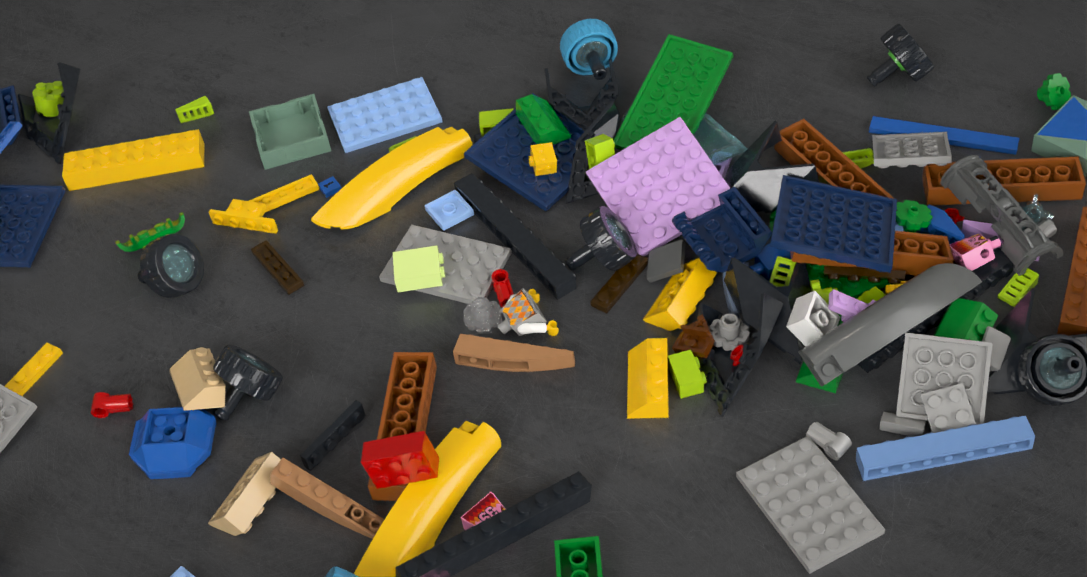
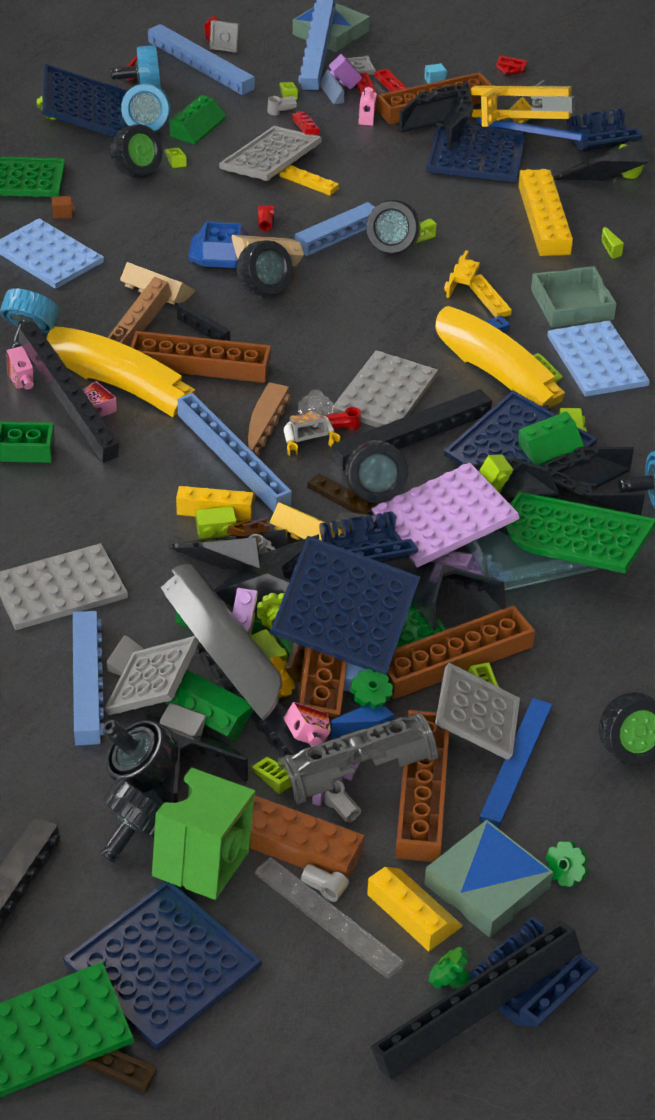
camera: 85 degrees right, 5 degrees down
green plate [115,212,185,252] -> none
dark brown plate [251,240,305,295] -> none
red brick [361,431,439,489] -> none
yellowish green brick [393,246,445,292] -> none
light blue plate [424,190,474,231] -> none
yellow head [528,142,557,176] -> none
white brick [786,291,840,346] -> none
light grey piece [806,422,852,460] -> none
light grey plate [920,383,976,433] -> none
clear light blue brick [1021,194,1053,223] -> none
none -> medium blue brick [177,393,292,512]
none -> medium blue brick [295,202,375,256]

